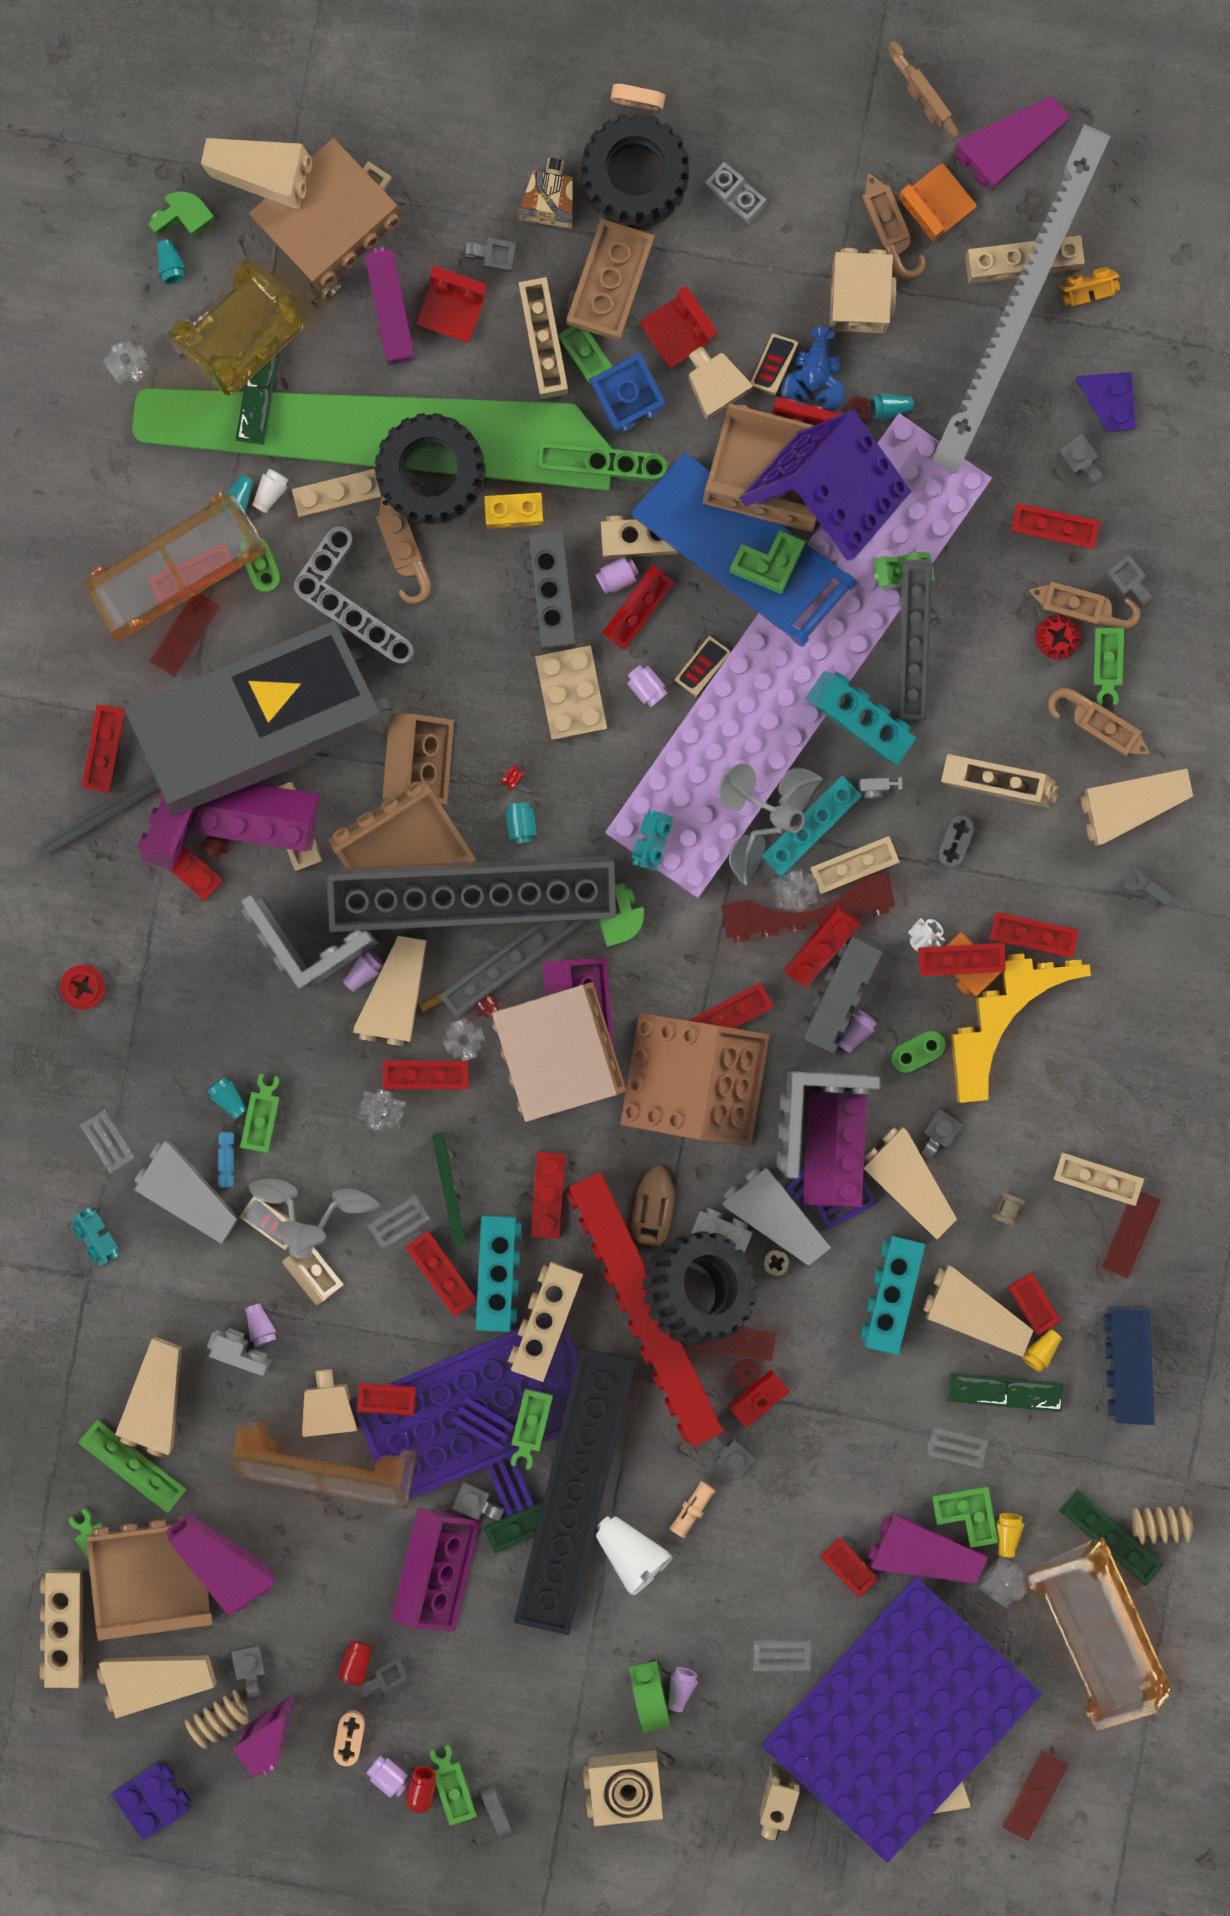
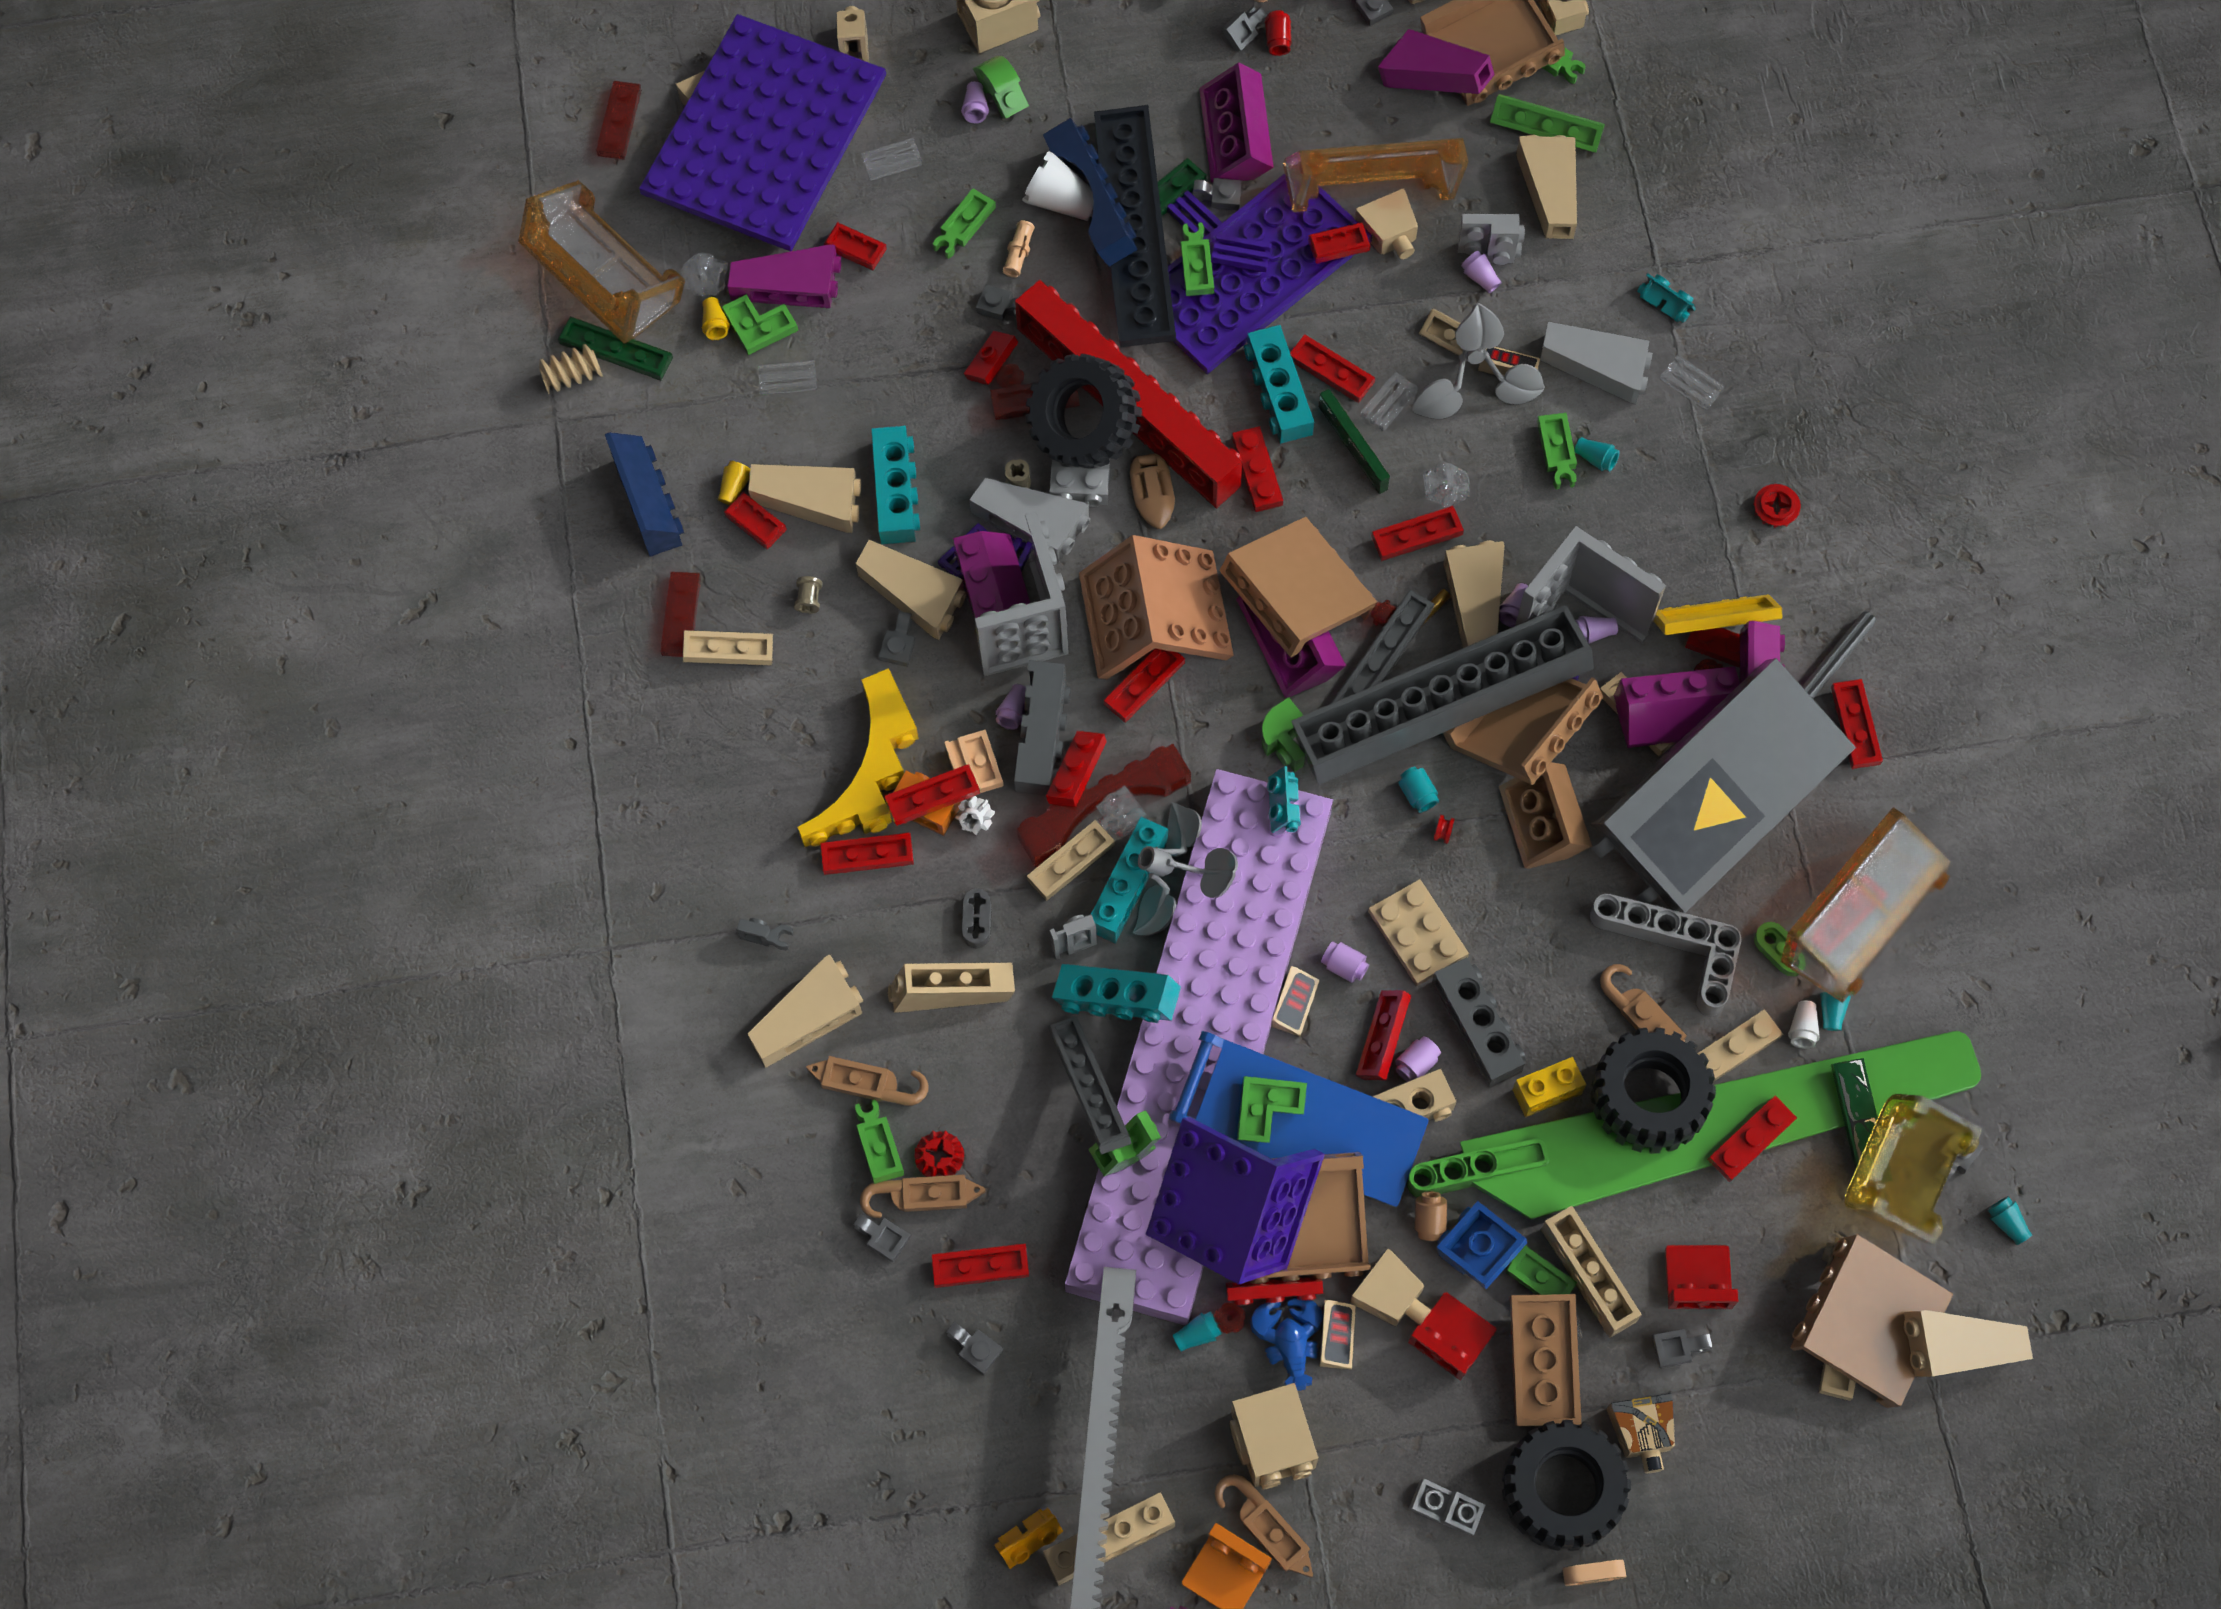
camera: 165 degrees right, 20 degrees down
clear brick [102,340,149,388] -> none
bright green brick [148,192,217,239] -> none
clear red plate [150,590,220,677] -> none
dark azure axle [217,1132,234,1188] -> none
magenta slope [365,247,416,366] -> none
clear brick [442,1018,486,1061] -> none
tan brick [508,1261,583,1382] -> none
bright green plate [891,1031,945,1073] -> none
dark green tile [947,1372,1064,1412] -> none
dark purple wing [1076,372,1136,432] -> none
none -> bright green plate [933,188,996,259]
none -> light nougat plate [945,729,1004,793]
none -> dark blue arch [1043,118,1138,267]
none -> medium nougat brick [1415,1191,1447,1241]
none -> lavender cone [1575,616,1618,644]
none -> yellow hinge [1653,594,1782,635]
none -> red plate [1707,1095,1797,1182]

